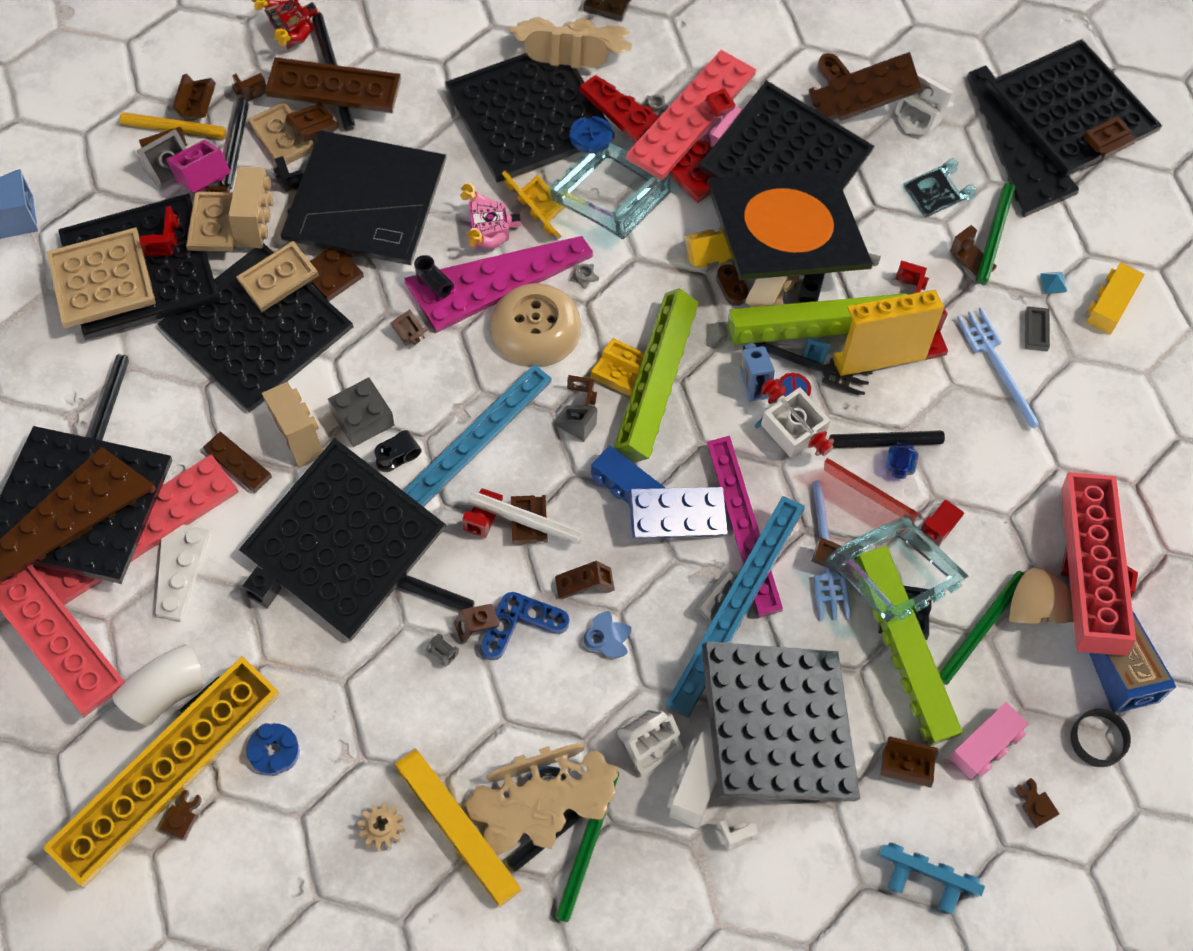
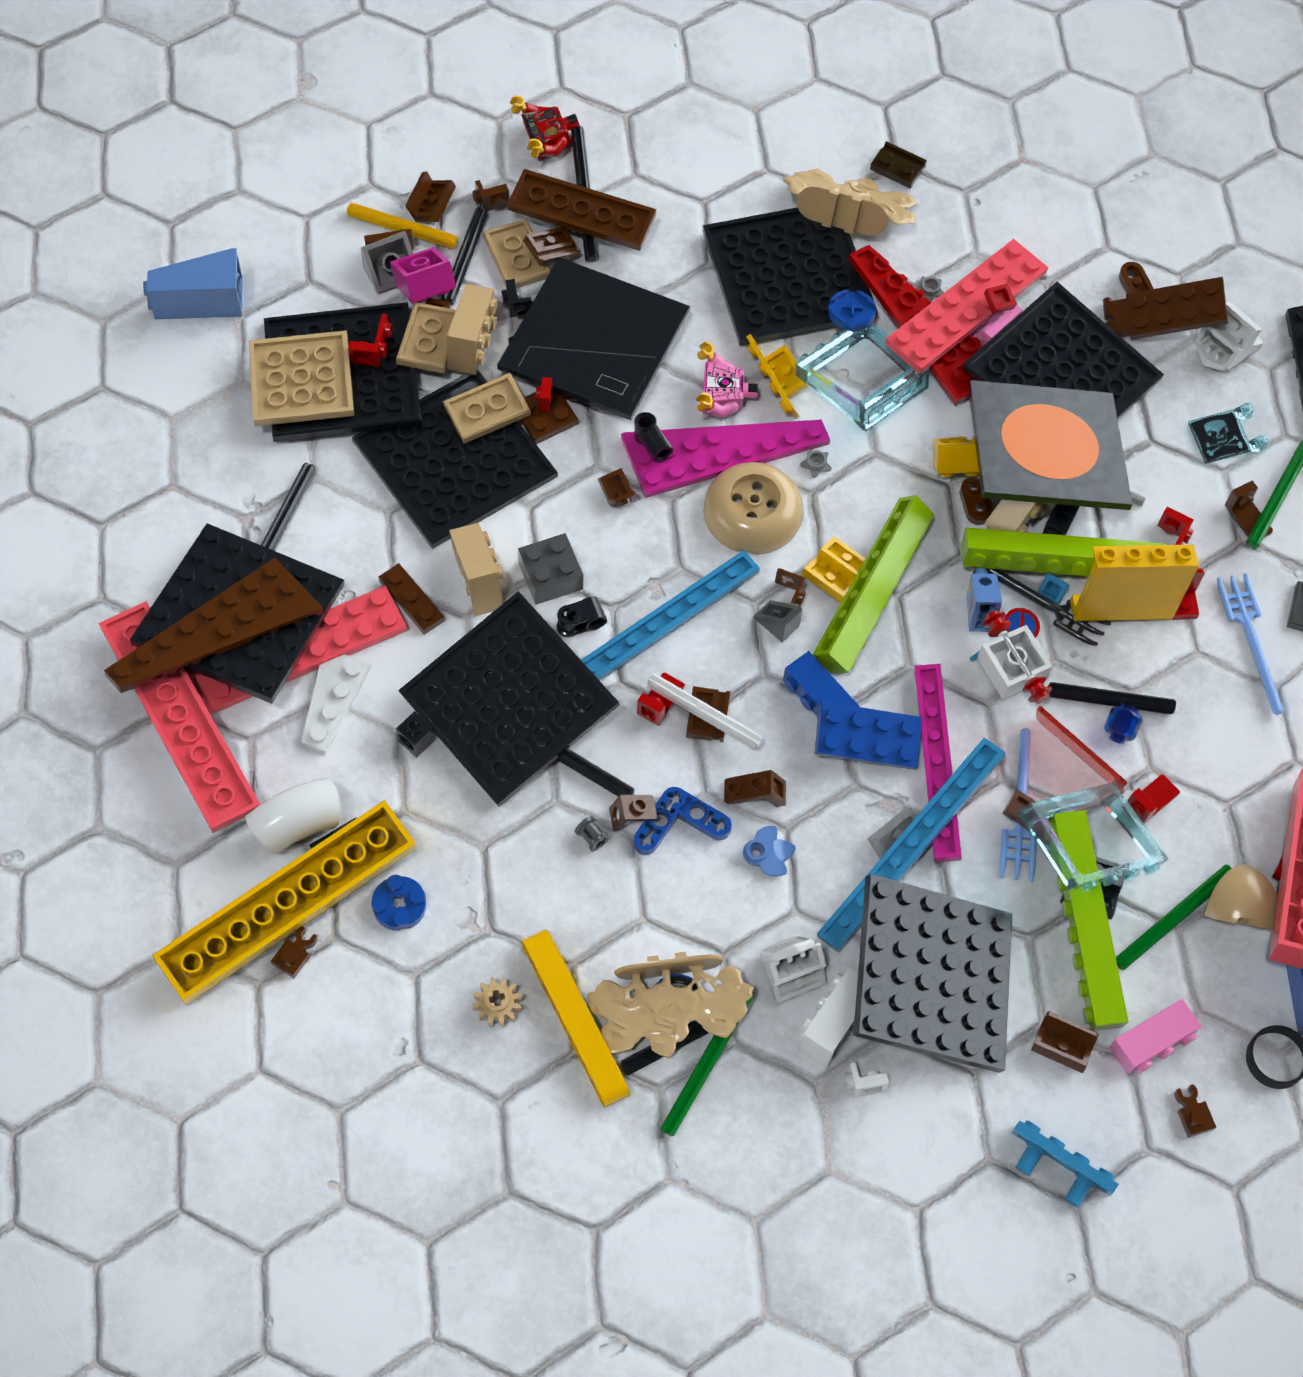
camera: 10 degrees right, 0 degrees up
none -> red plate [535,377,552,412]

